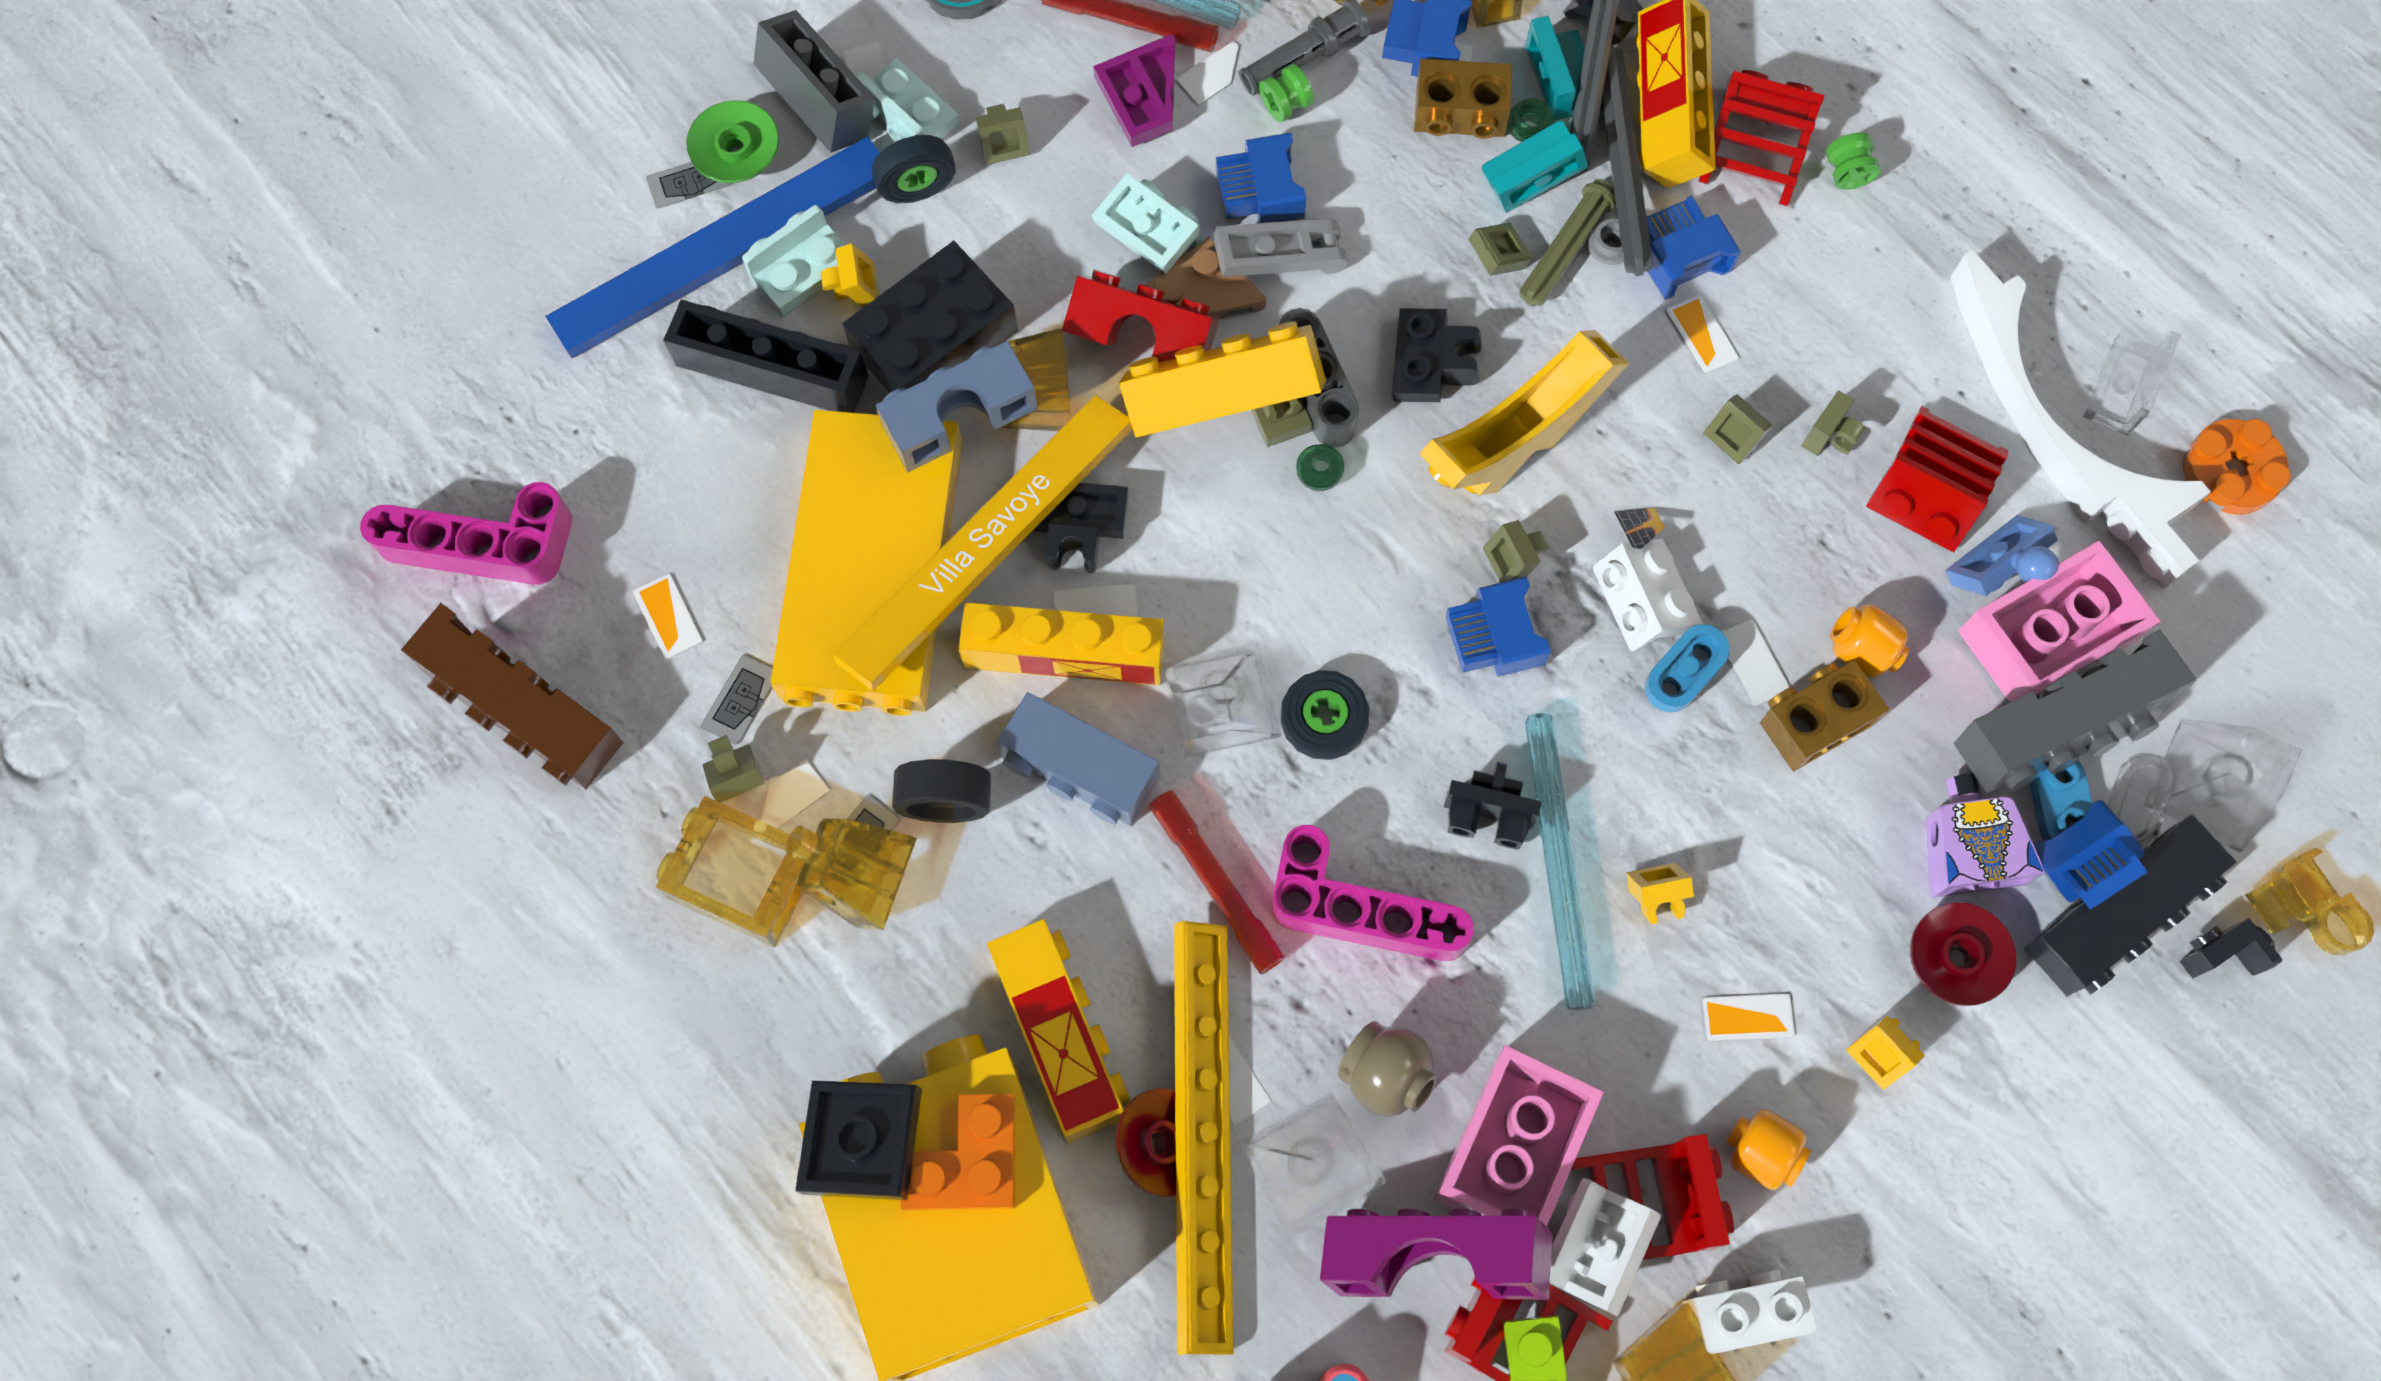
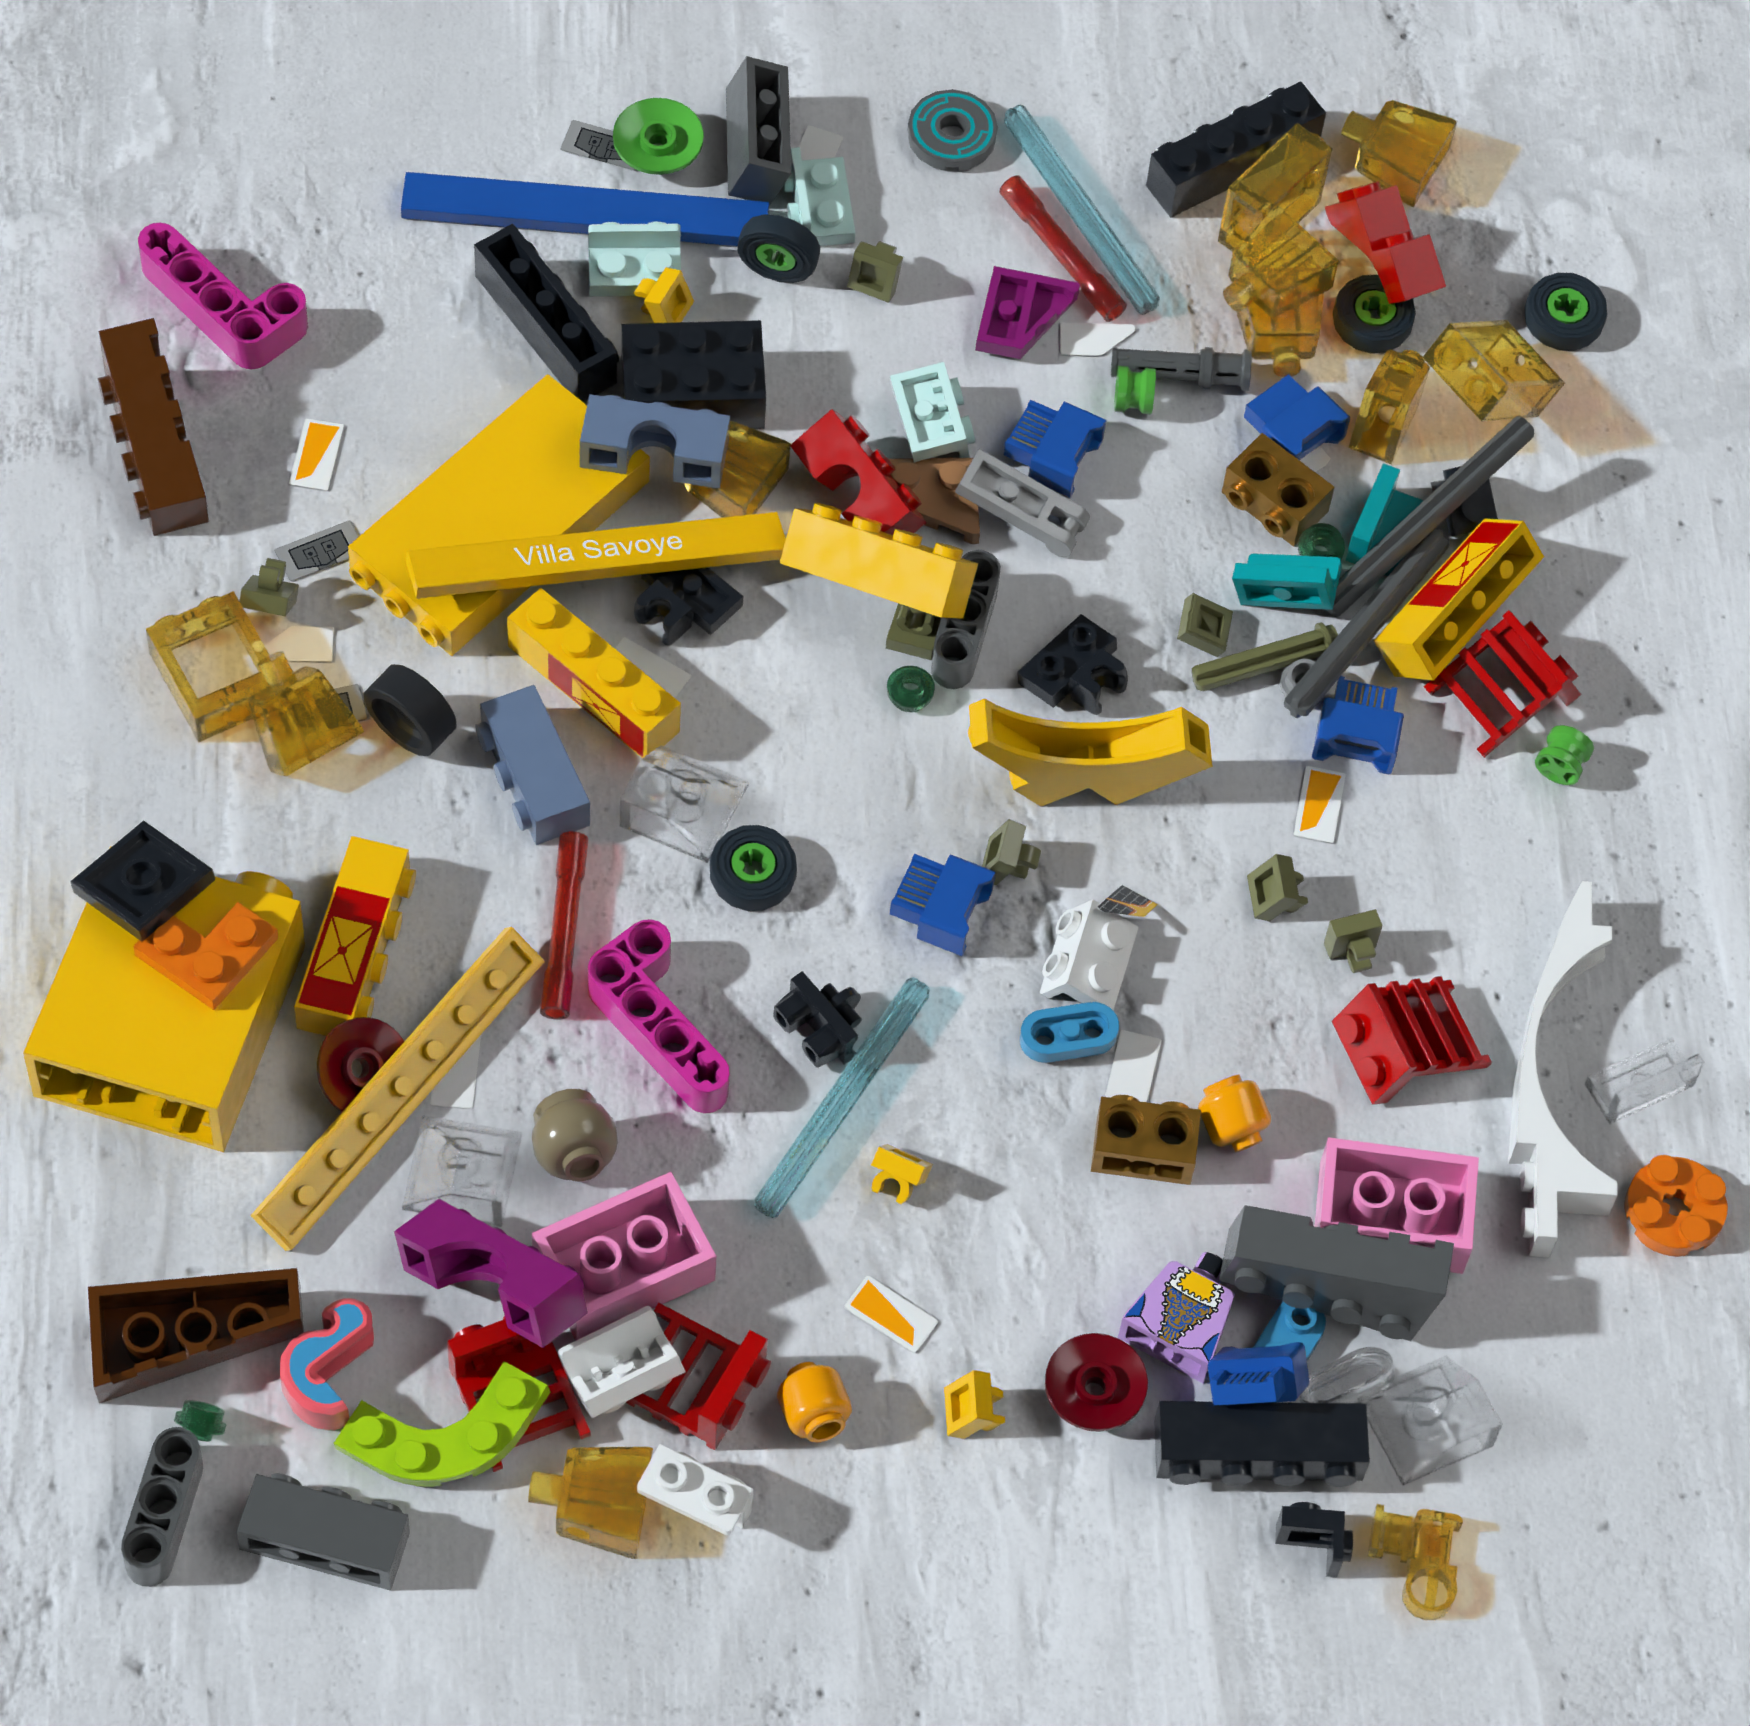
camera: 30 degrees right, 10 degrees down
medium blue plate [1946,515,2059,596] -> none

